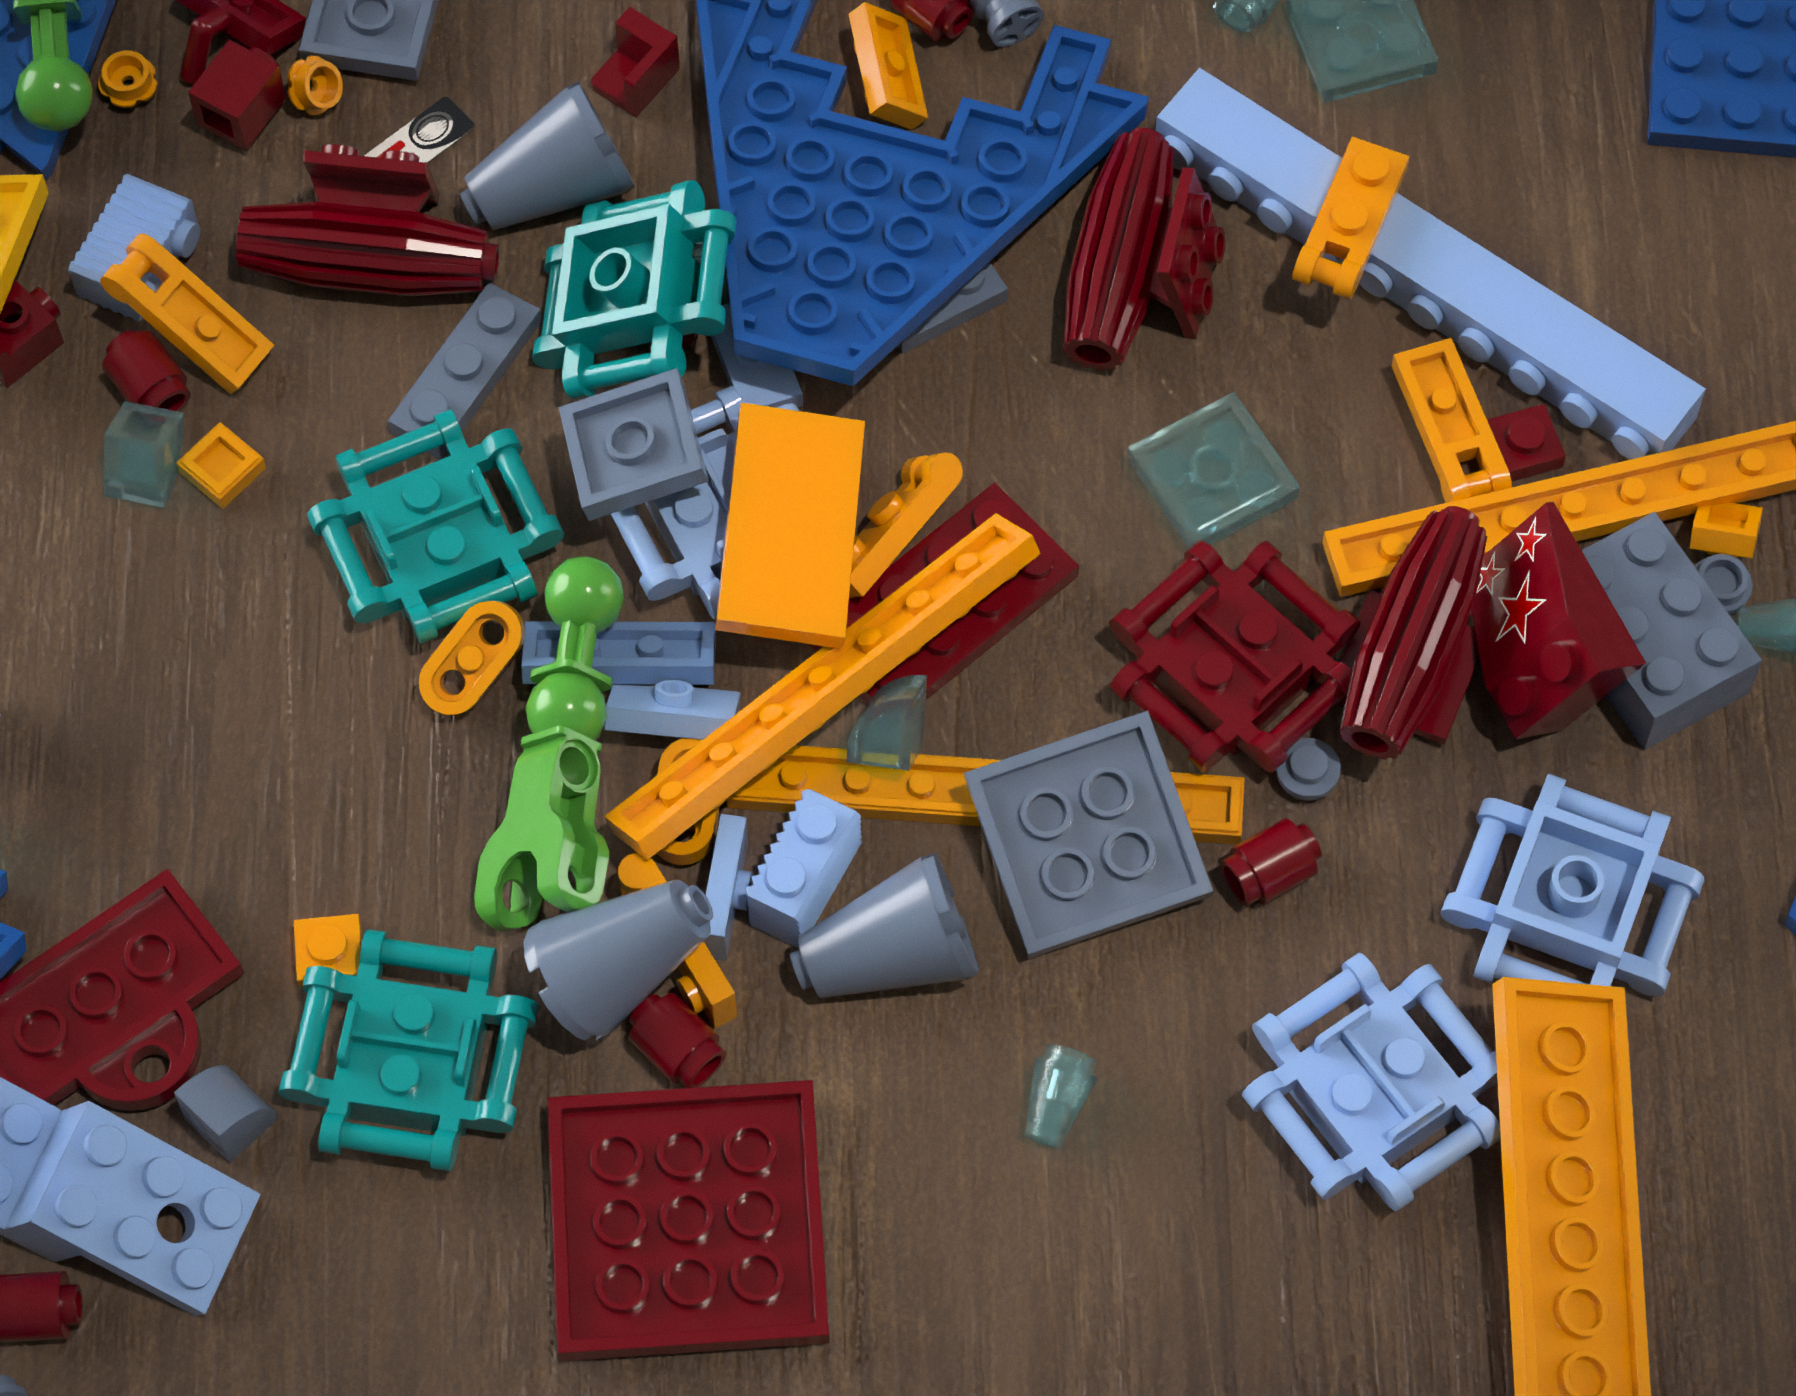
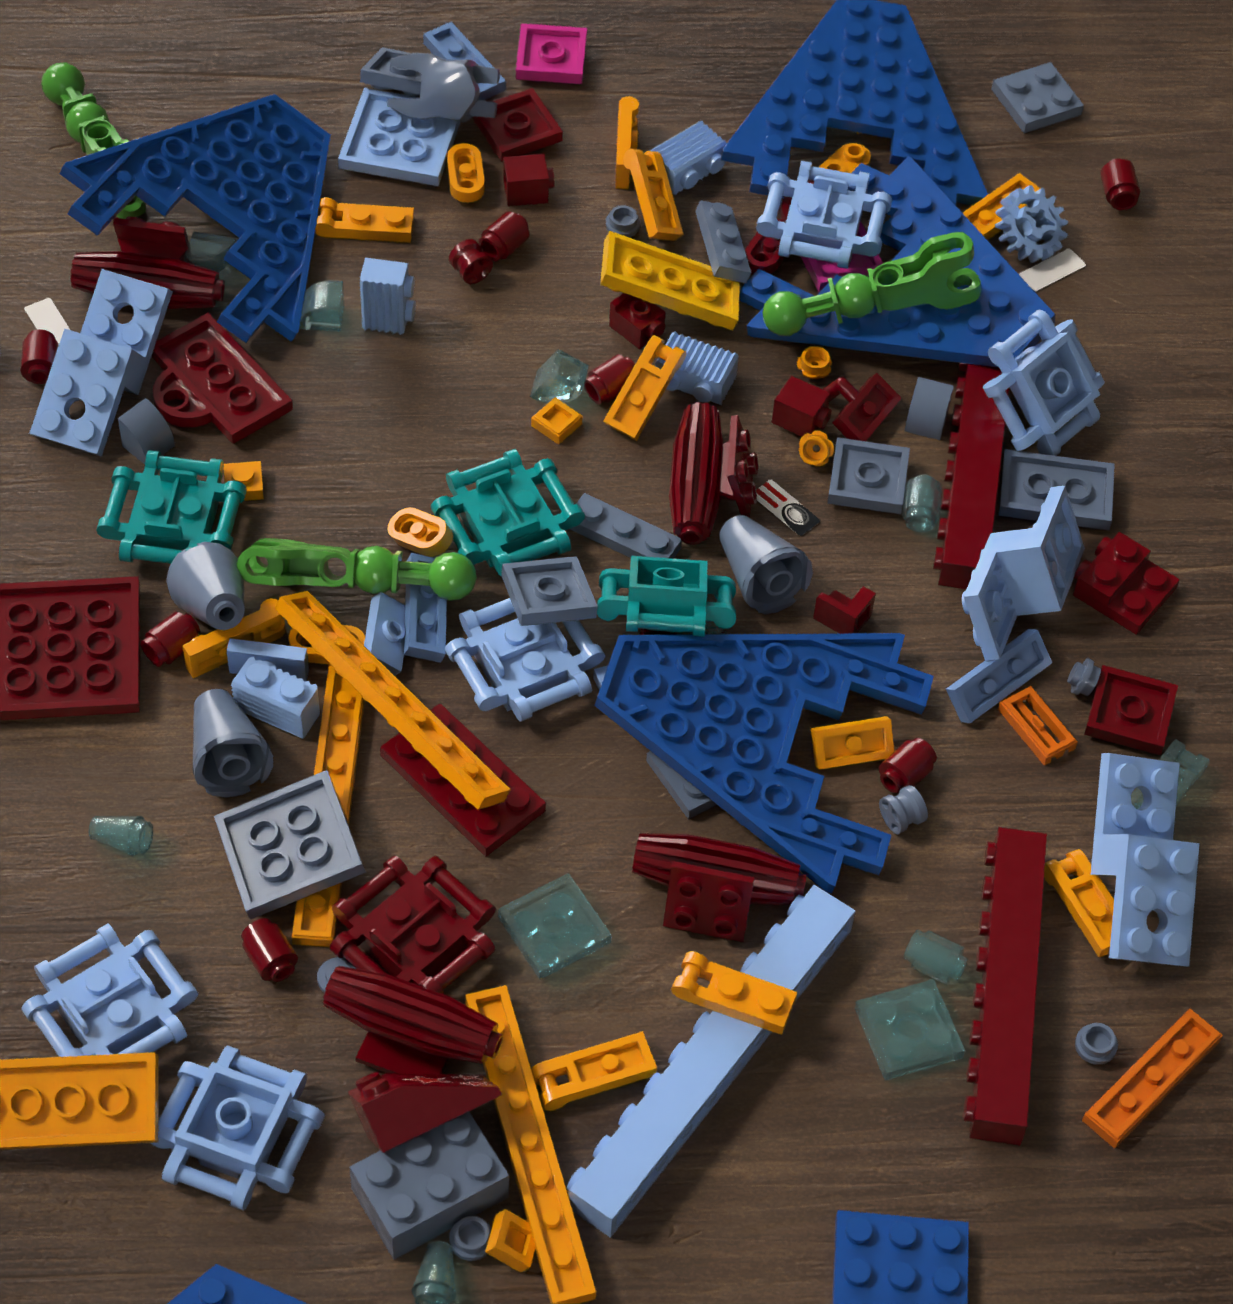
camera: 85 degrees right, 10 degrees down
light orange tile [715,402,865,649] -> none
clear light blue brick [846,675,927,771] -> none
light orange plate [849,452,963,598] -> none
dark red plate [1487,404,1566,482] -> none

